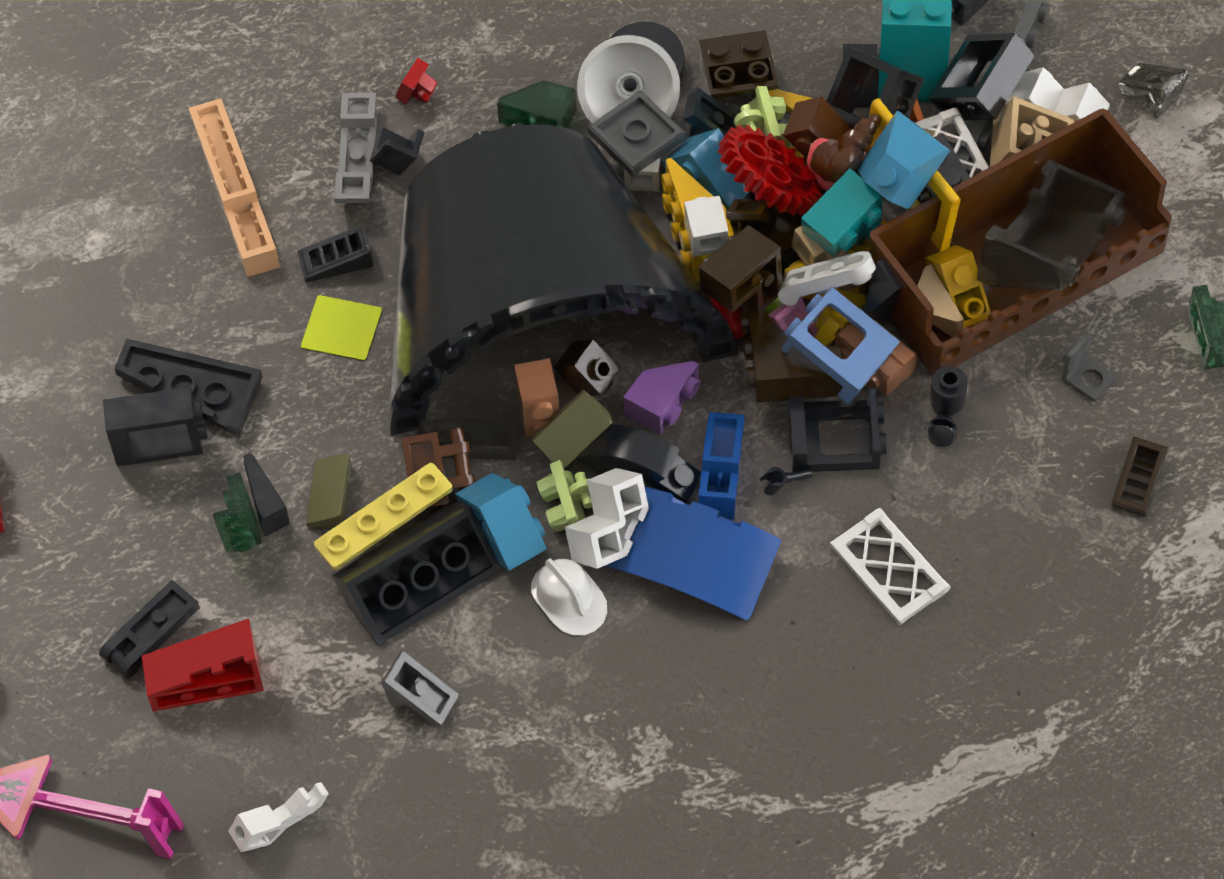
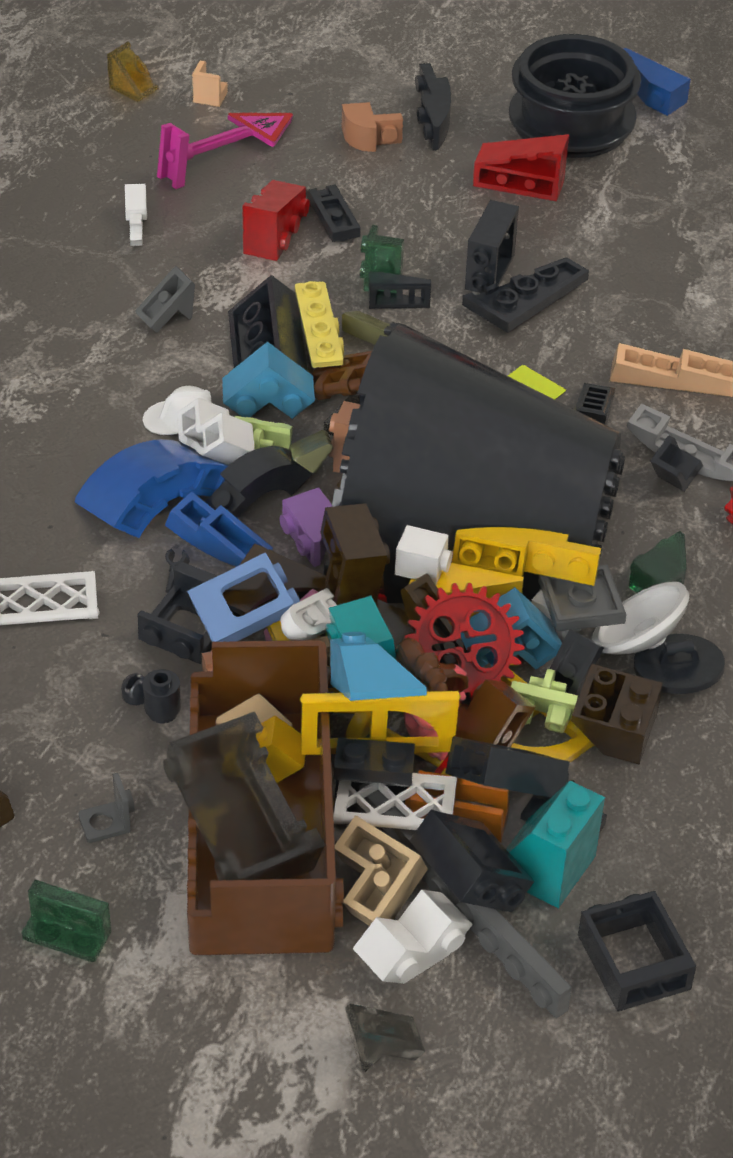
camera: 115 degrees right, 15 degrees down
none -> yellow slope [452,527,601,586]

